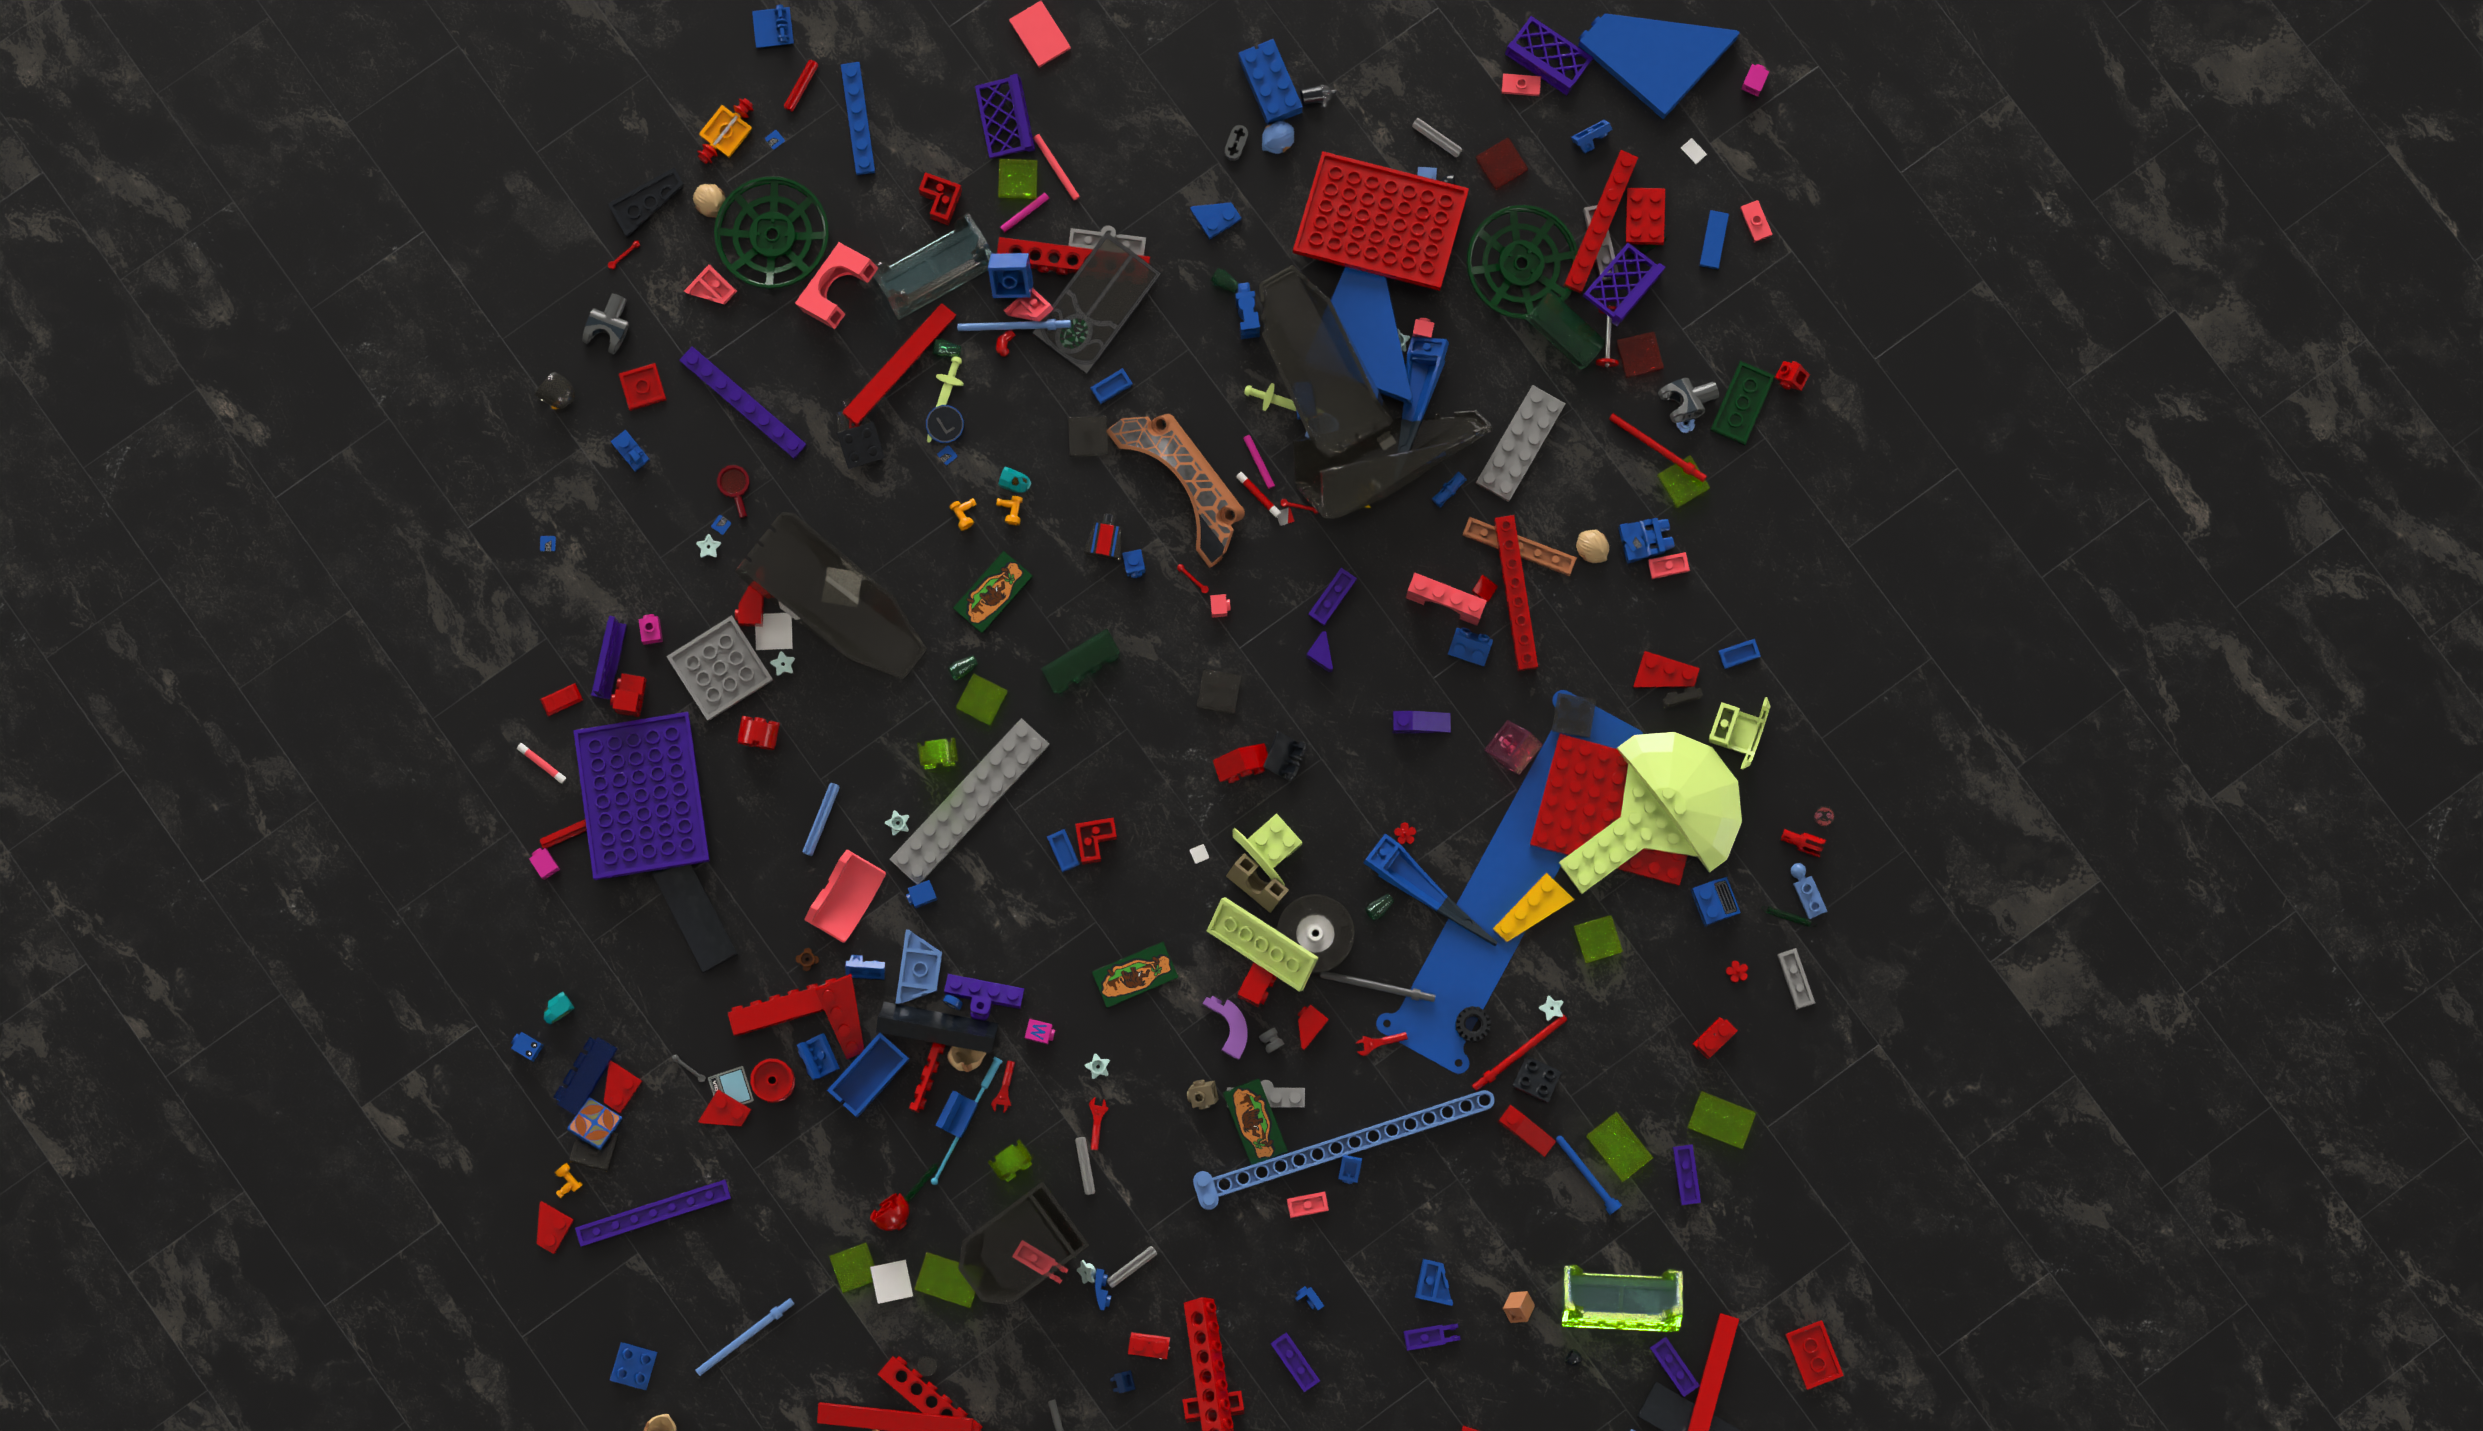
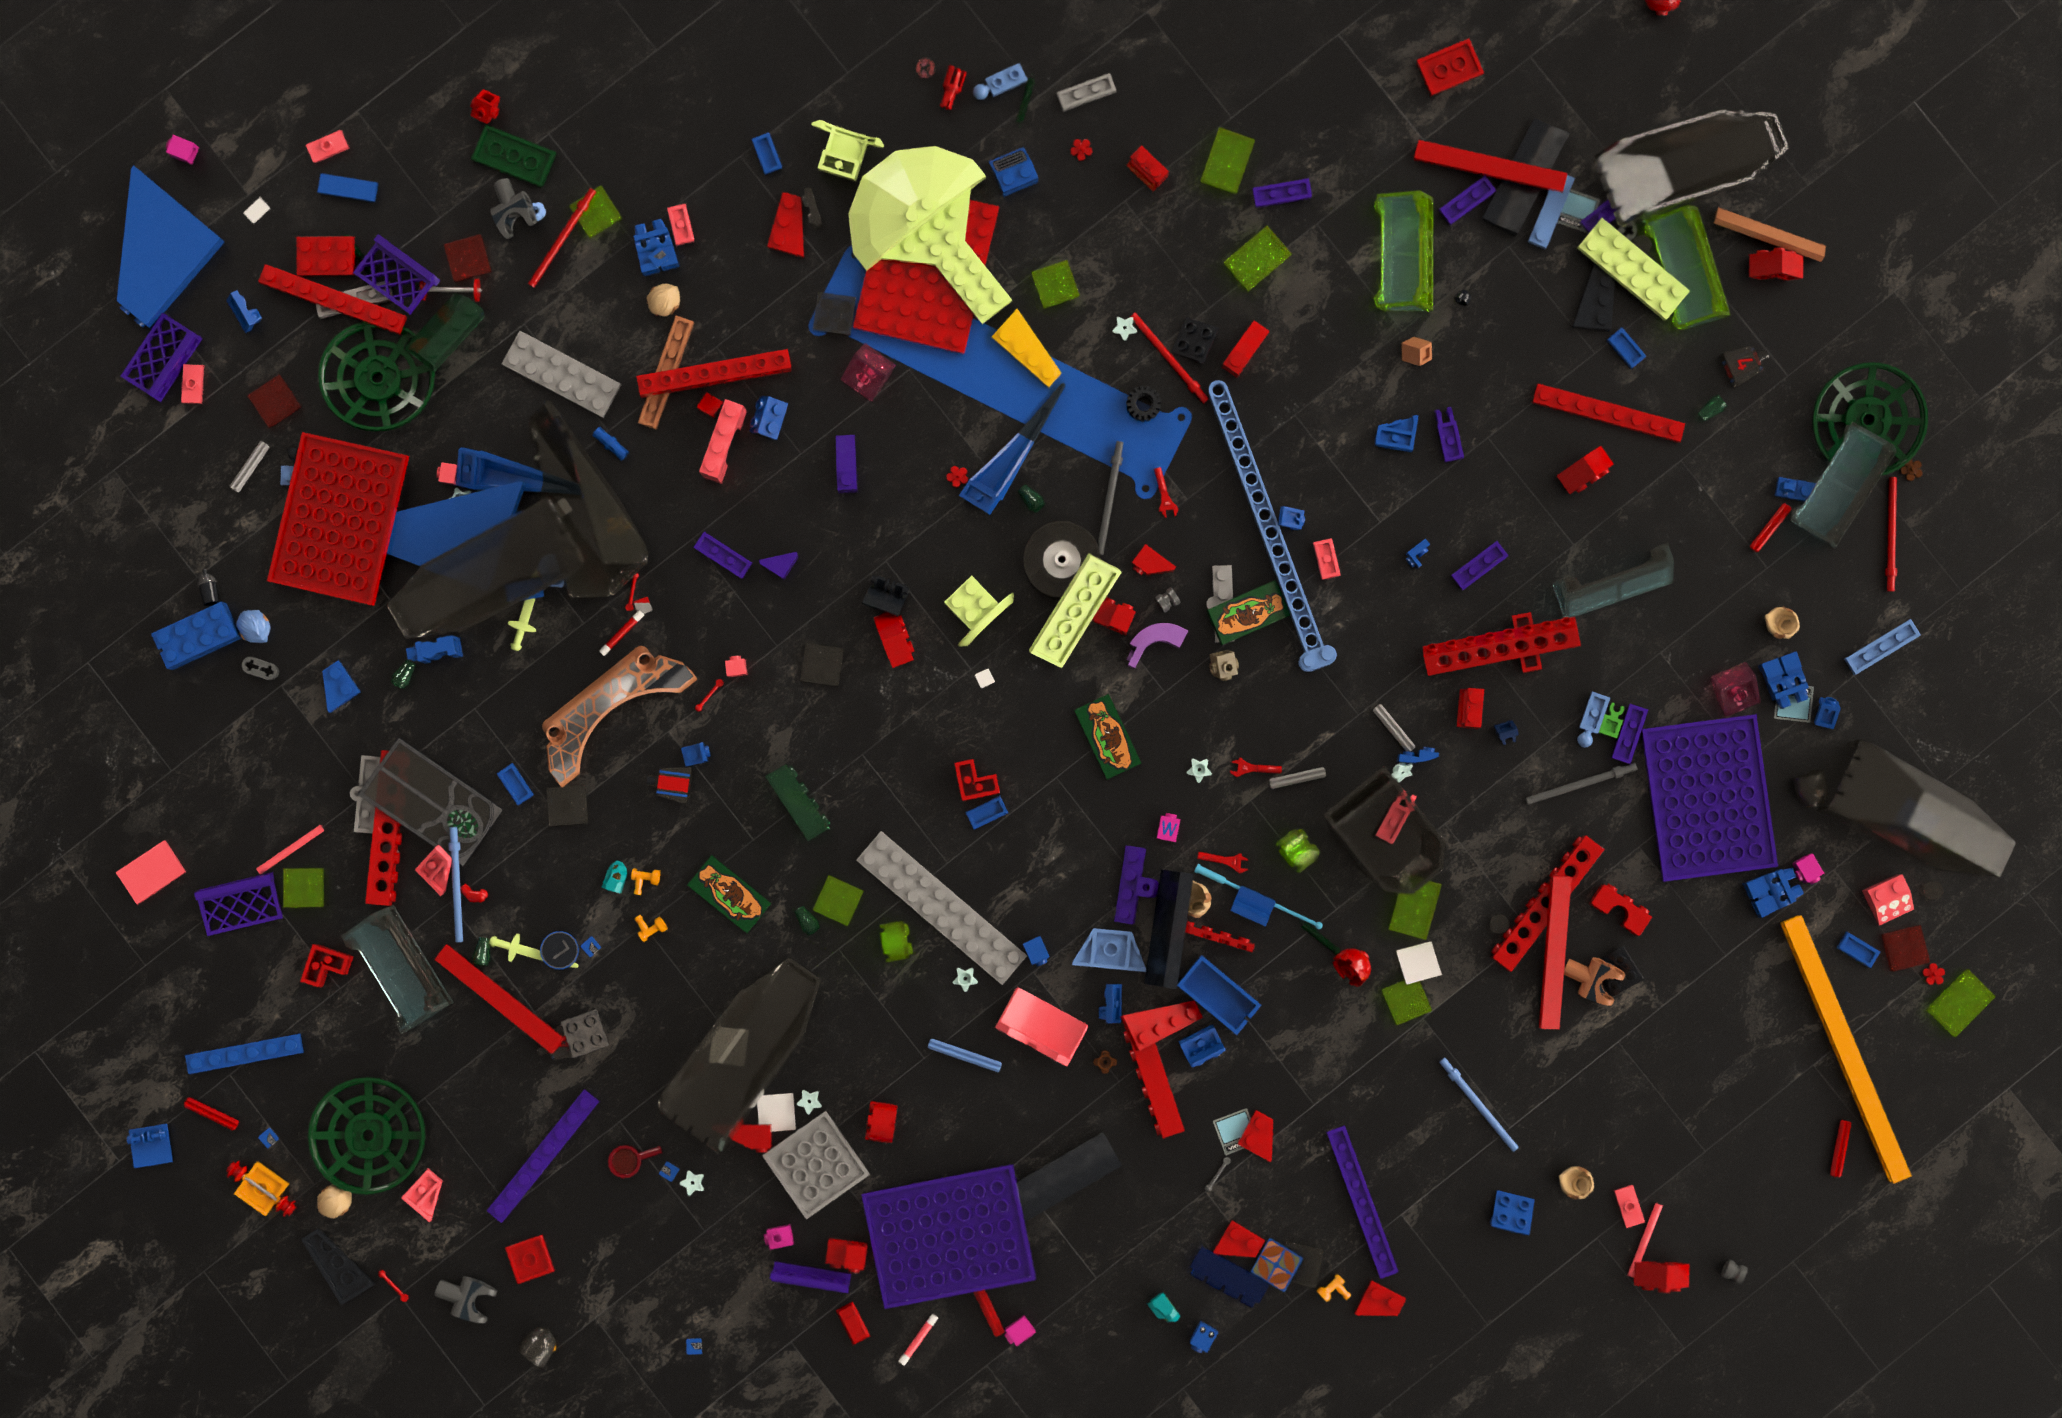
camera: 90 degrees left, 5 degrees up
blue hinge [611,430,650,472] -> none
red wheel [750,1059,795,1103] -> none
coral arch [795,242,879,329] -> none
blue tile [943,995,963,1010] -> none
blue brick [988,253,1033,298] -> none
dark pink bar [1000,193,1049,233] -> none
dark tan arch [1226,853,1289,913] -> none
dark pink bar [1243,435,1275,489] -> none
blue piece [1556,1136,1622,1215] -> none

